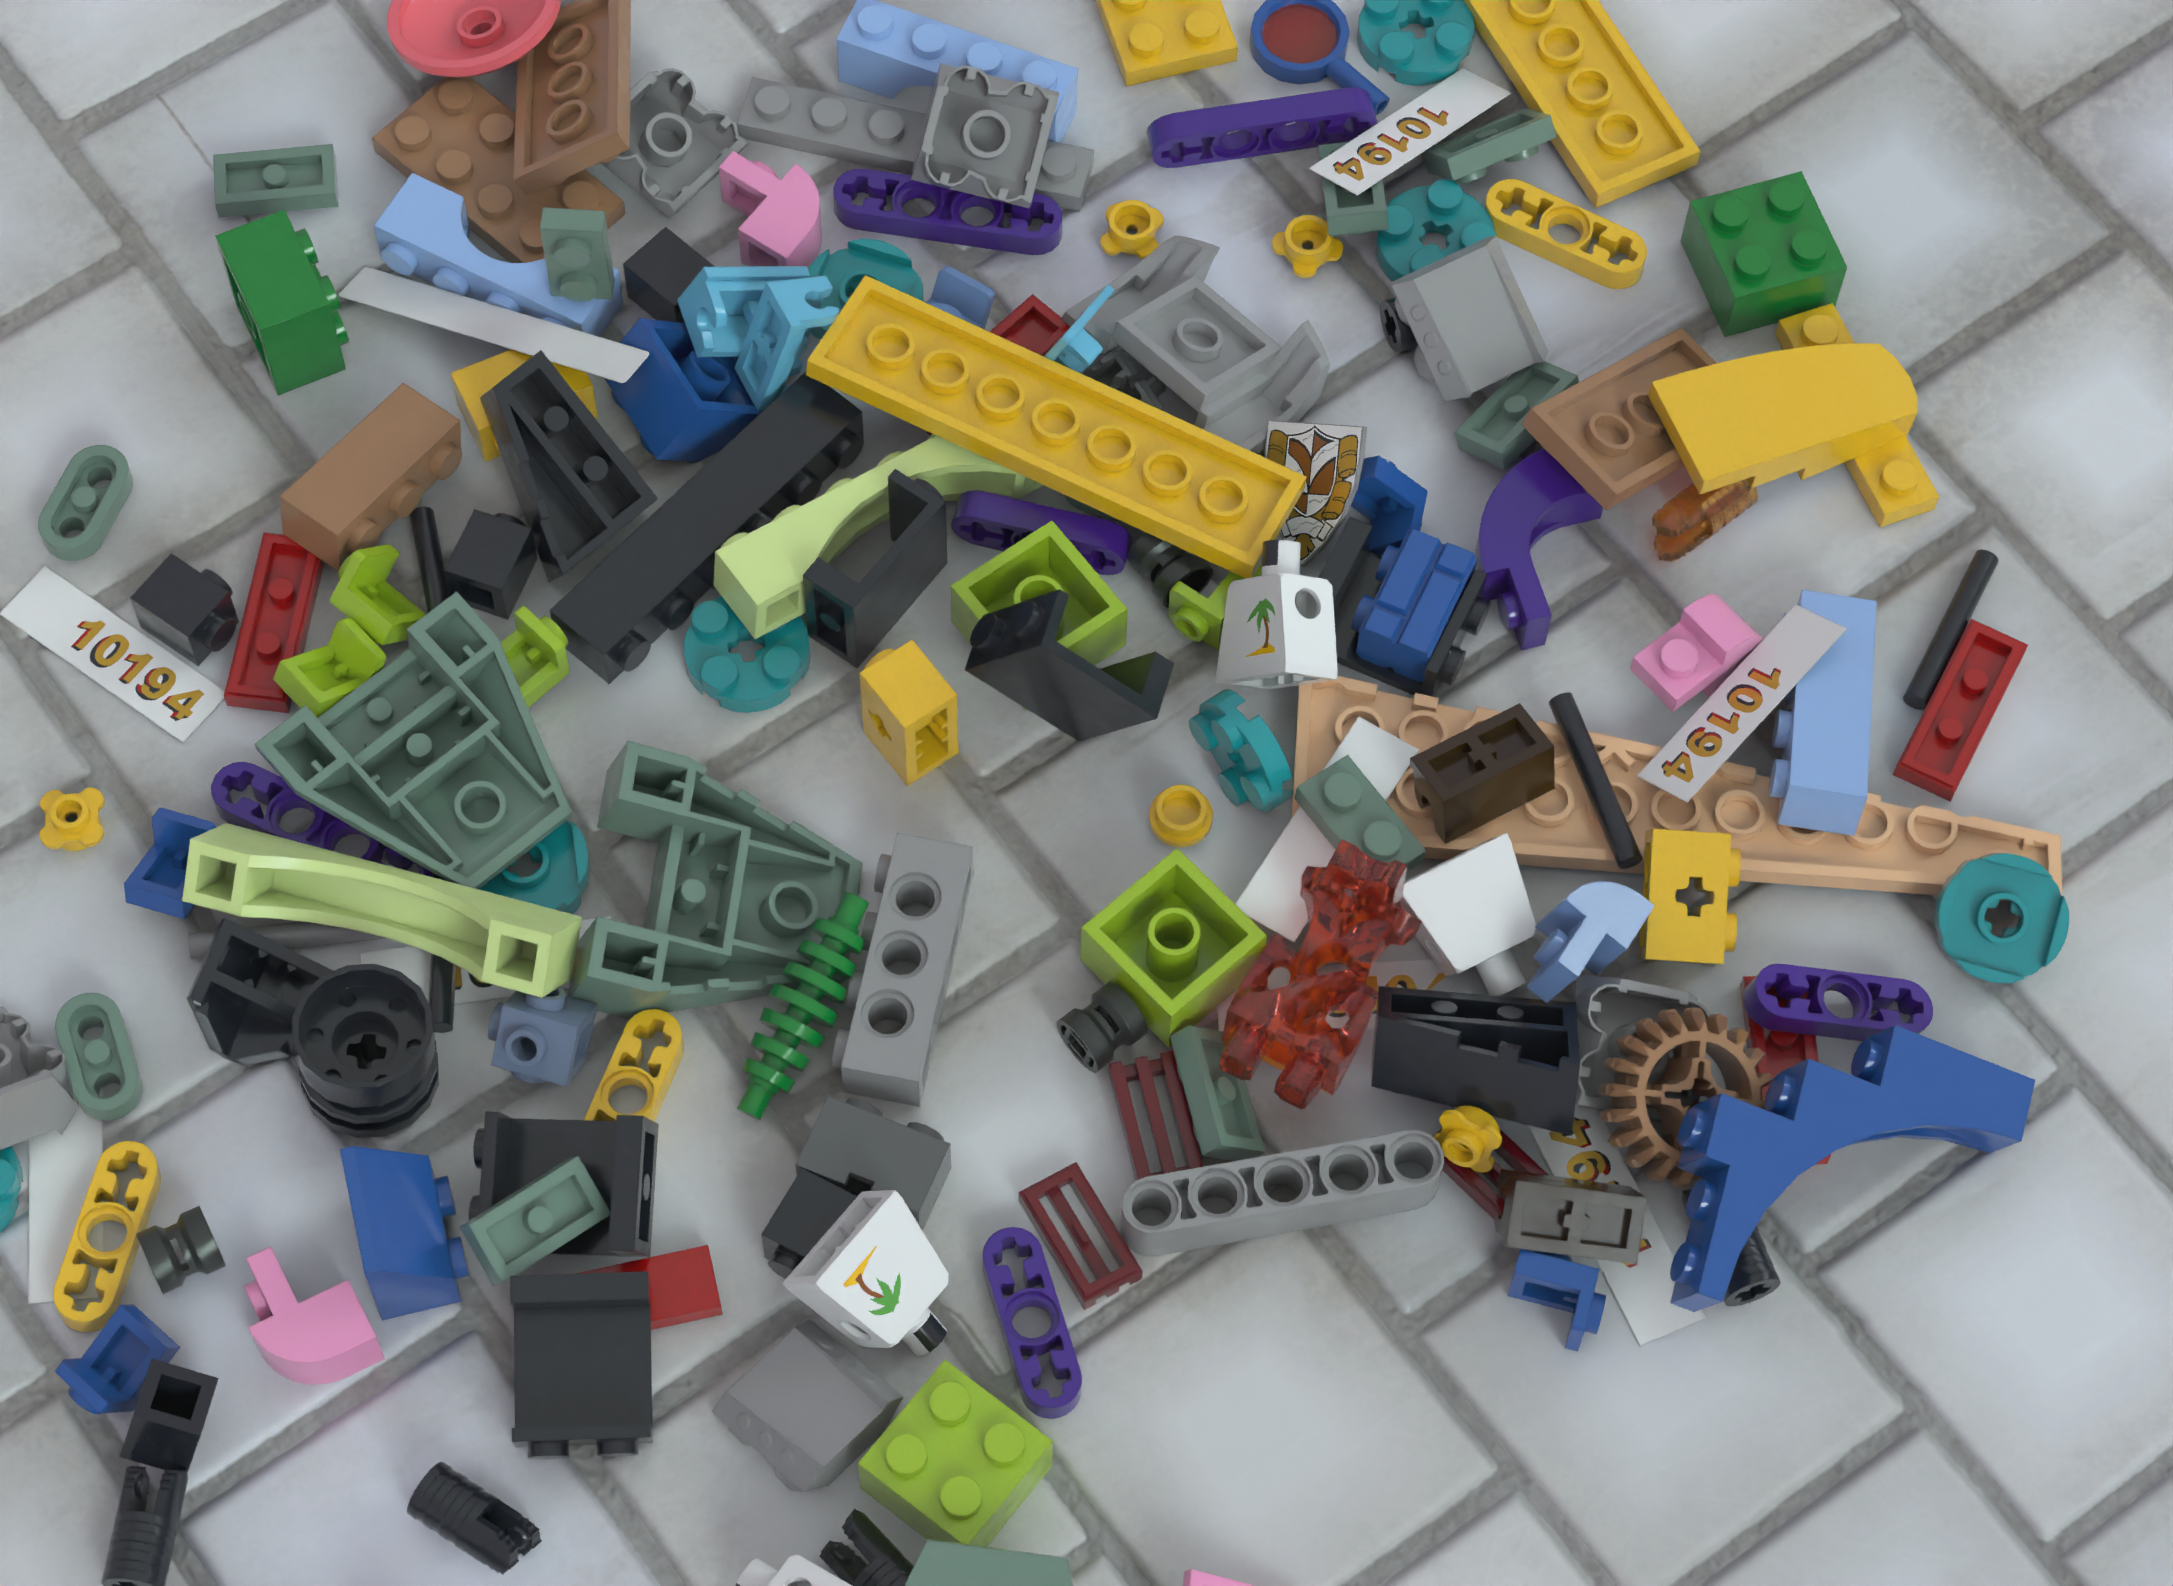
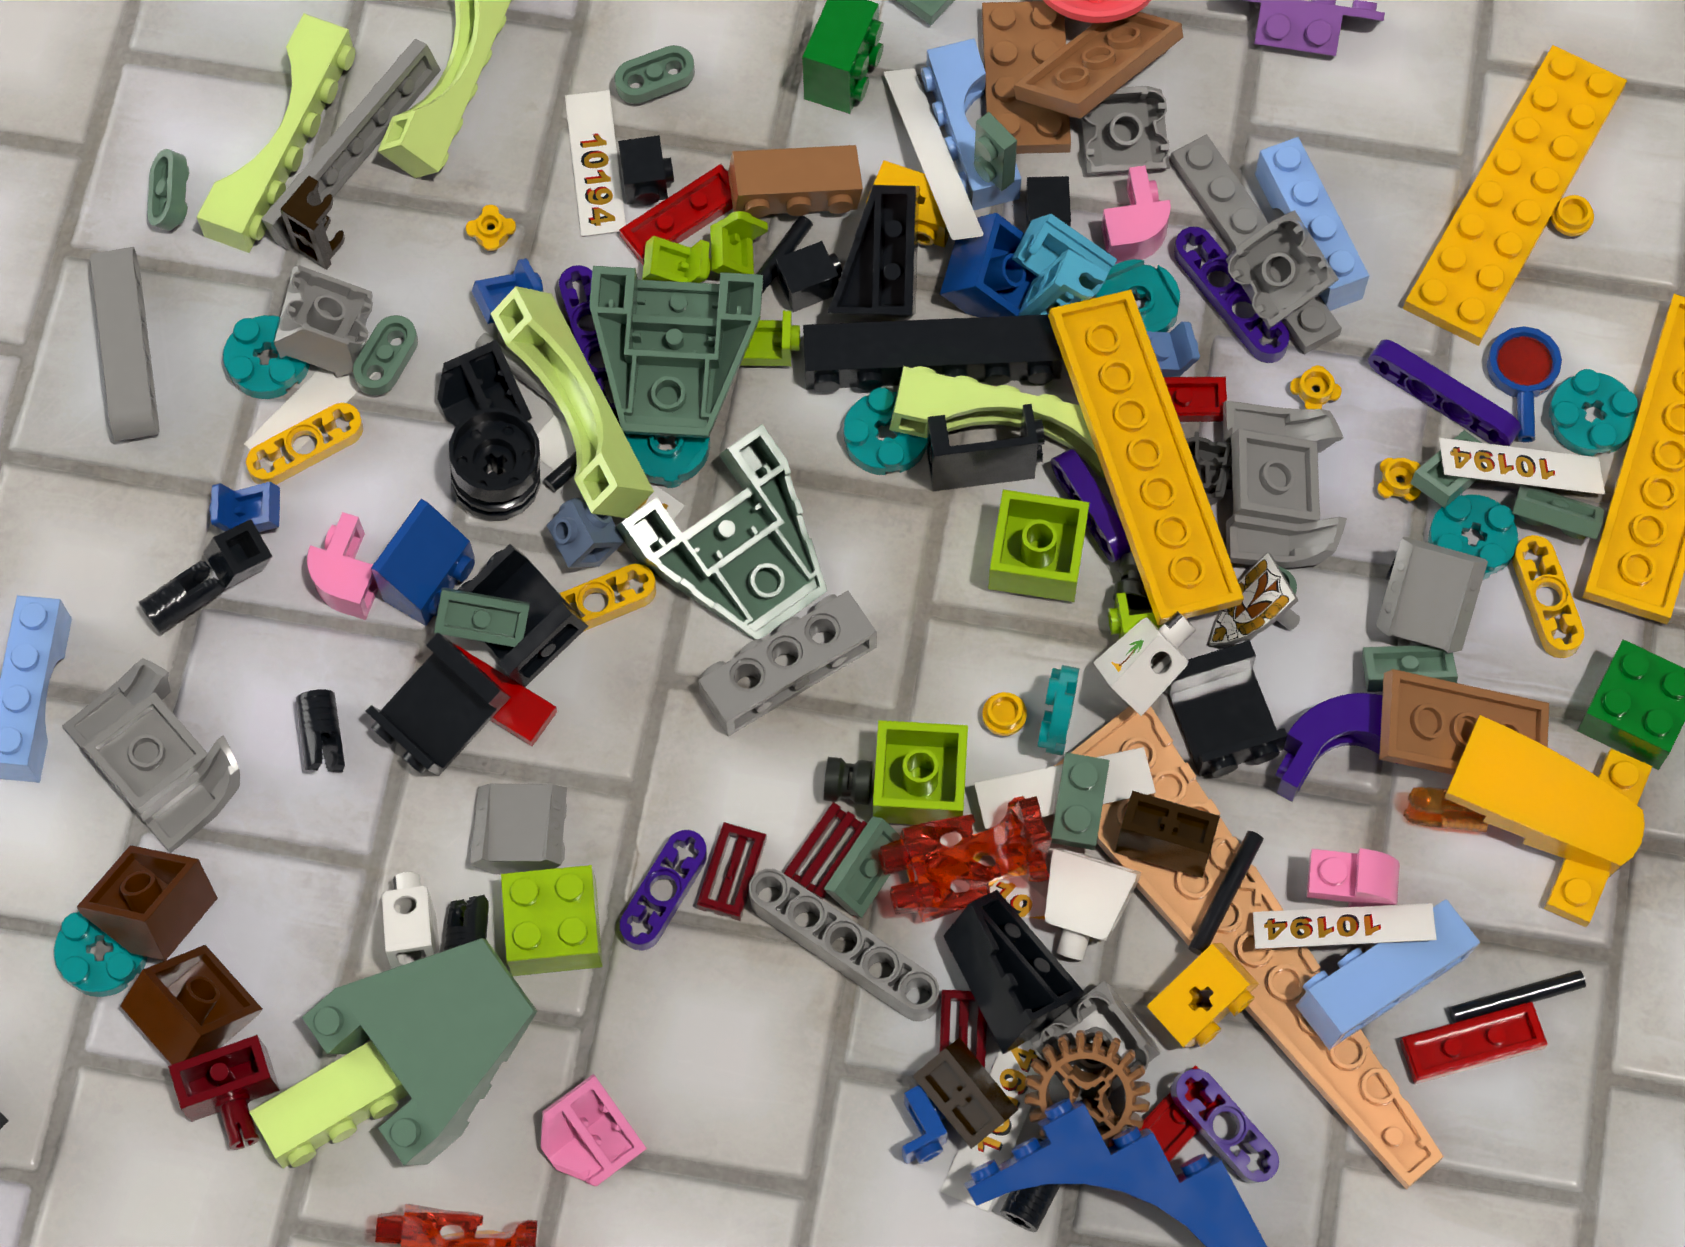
camera: 50 degrees right, 5 degrees up
pearl dark grey wheel [136,1206,226,1294] -> none
green piece [737,892,869,1120] -> none
black brick [761,1168,857,1279] -> none
white torso [783,1190,949,1357] -> none
dark grey brick [795,1096,951,1231] -> none
yellow brick [859,640,959,786] -> none
black panel [965,589,1174,741] -> none
medium azure piece [1044,284,1115,374] -> none
blue bracket [1351,455,1428,555] -> none
blue brick [1351,529,1477,682] -> none
yellow plate [1433,1106,1502,1173] -> none
brick [1527,881,1655,1003] -> none
teal plate [1934,853,2069,983] -> none

